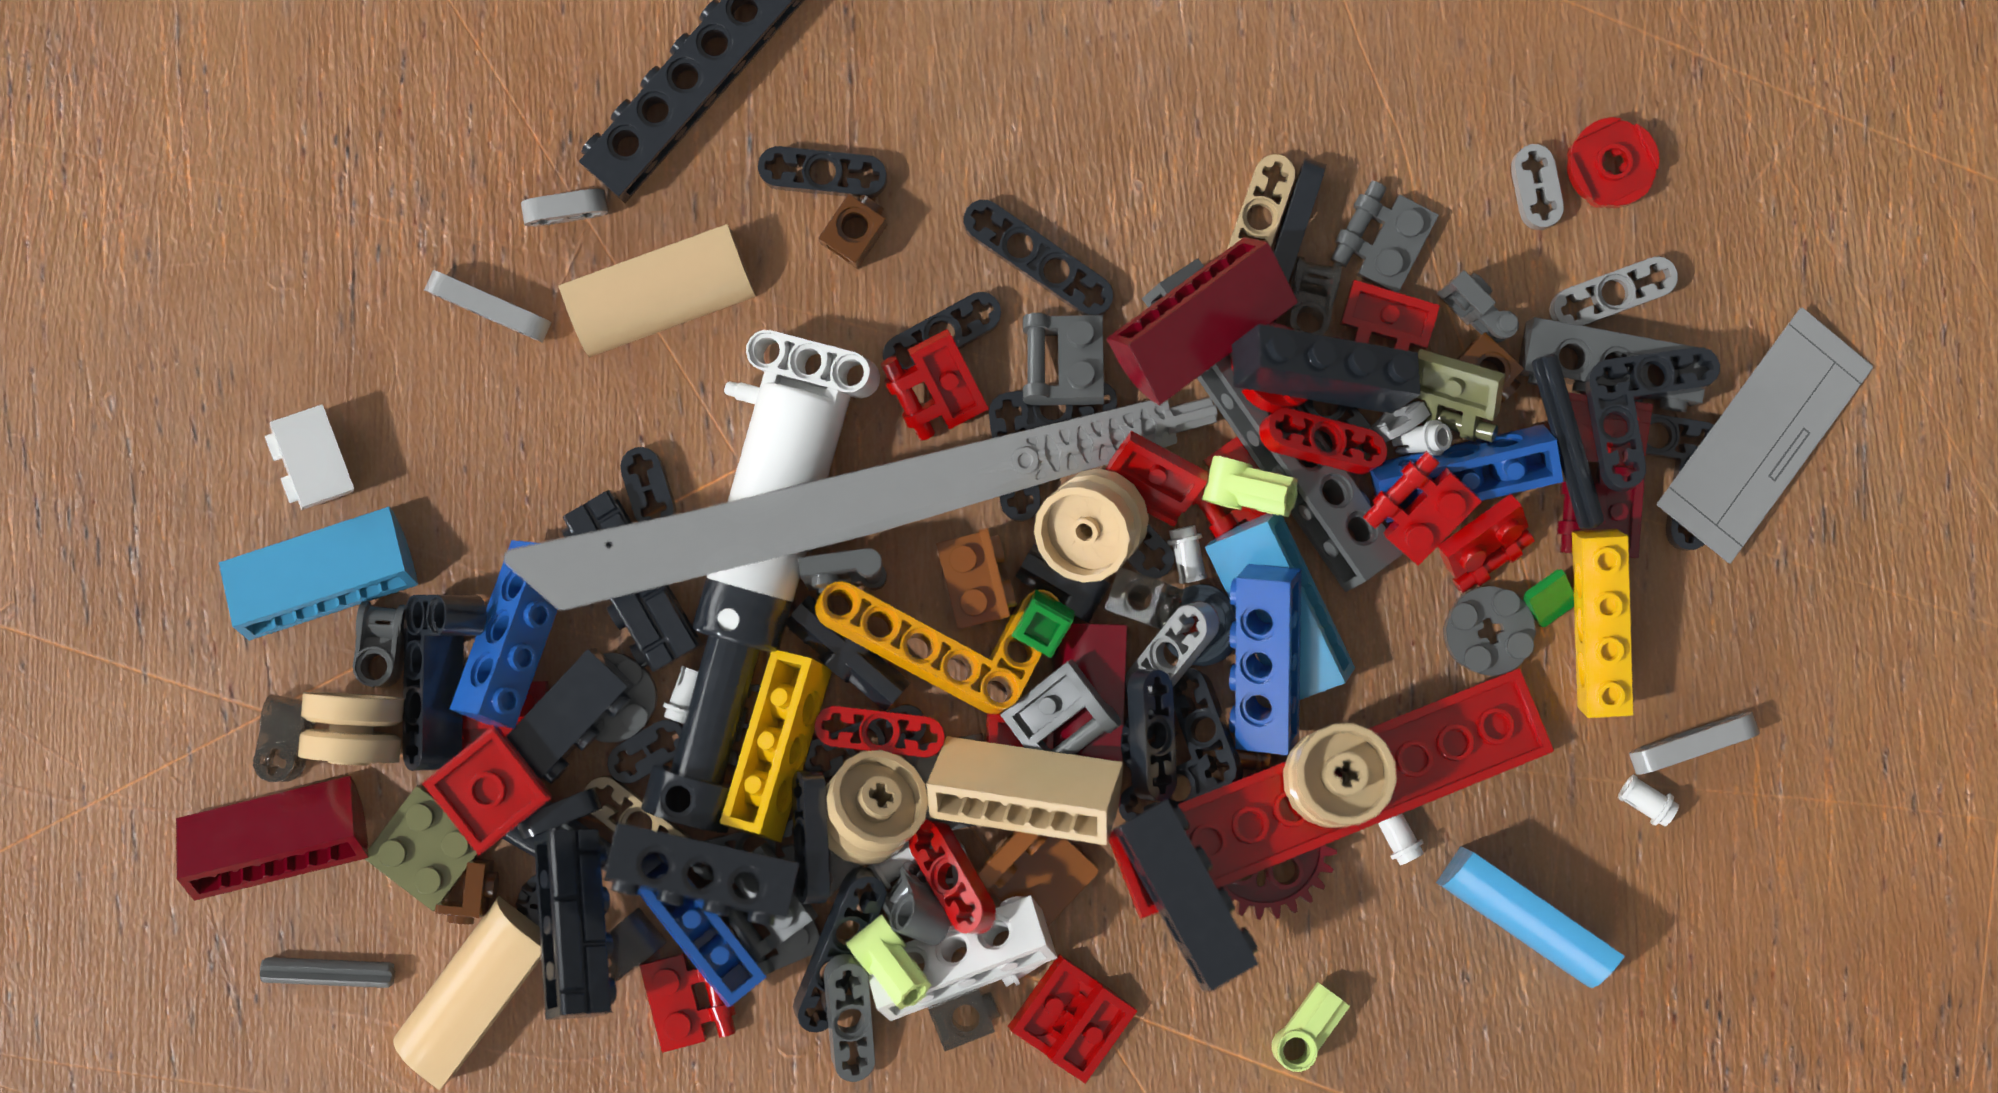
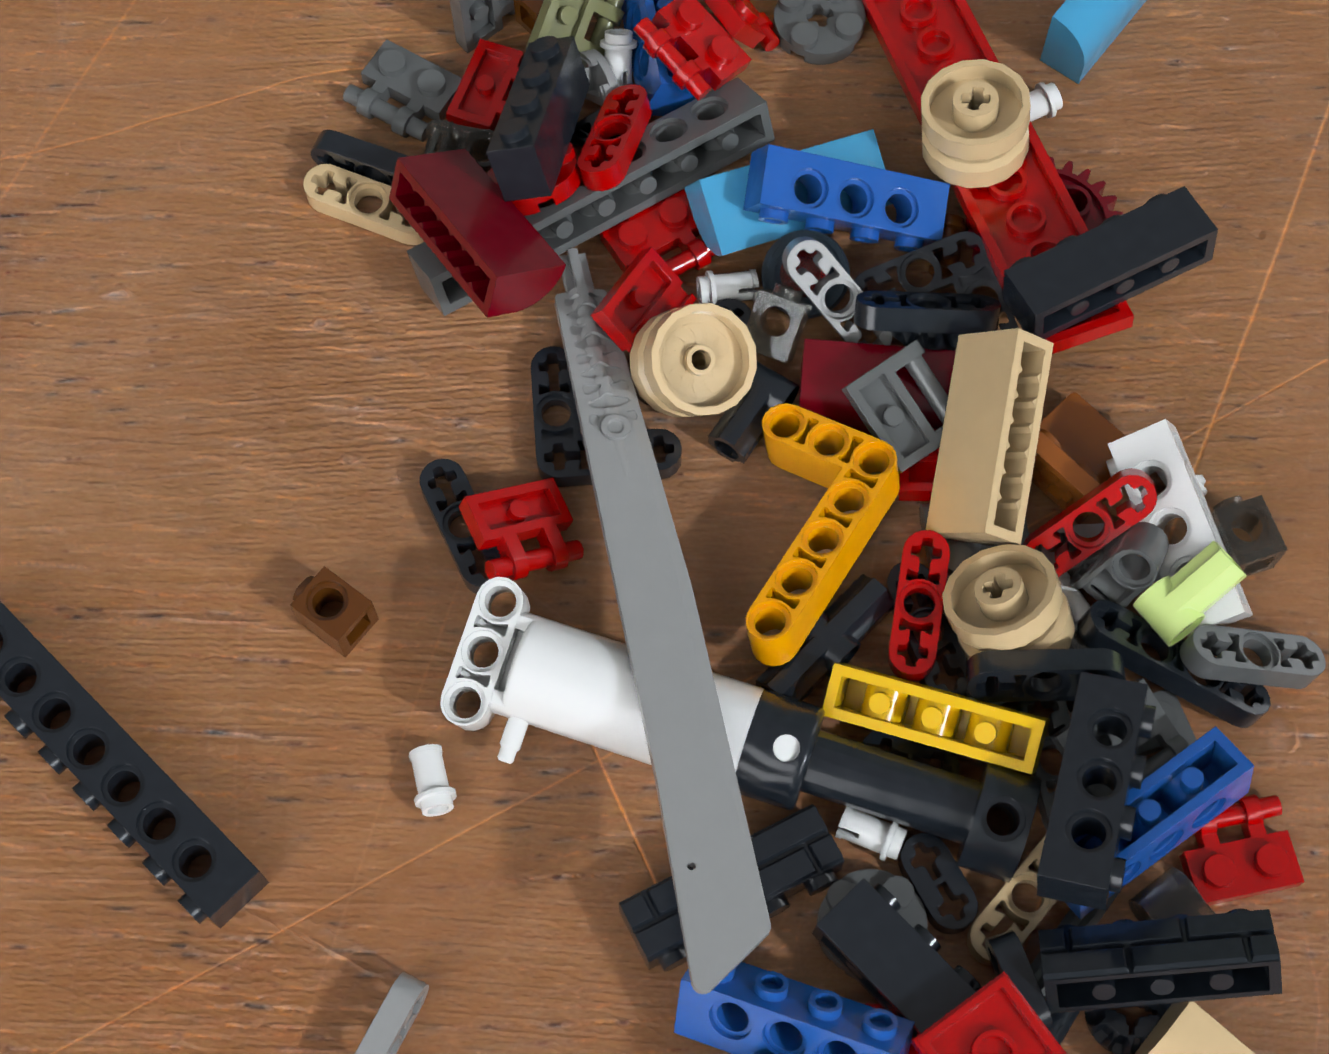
camera: 90 degrees left, 20 degrees down
light grey beam [521,189,608,227] -> none
tan brick [558,224,756,357] -> none
black beam [620,447,676,522] -> none
black beam [758,146,887,198] -> none
dark grey plate [798,548,887,596] -> none
dark orange bracket [936,528,1016,630] -> none
black beam [964,200,1113,316] -> none
red slope [1007,953,1137,1084] -> none
green slope [1012,590,1075,658] -> none
dark grey plate [1023,313,1104,405] -> none
yellowish green piece [1202,456,1298,517] -> none
yellowish green piece [1272,982,1350,1072] -> none
none -> white pin [409,744,457,817]

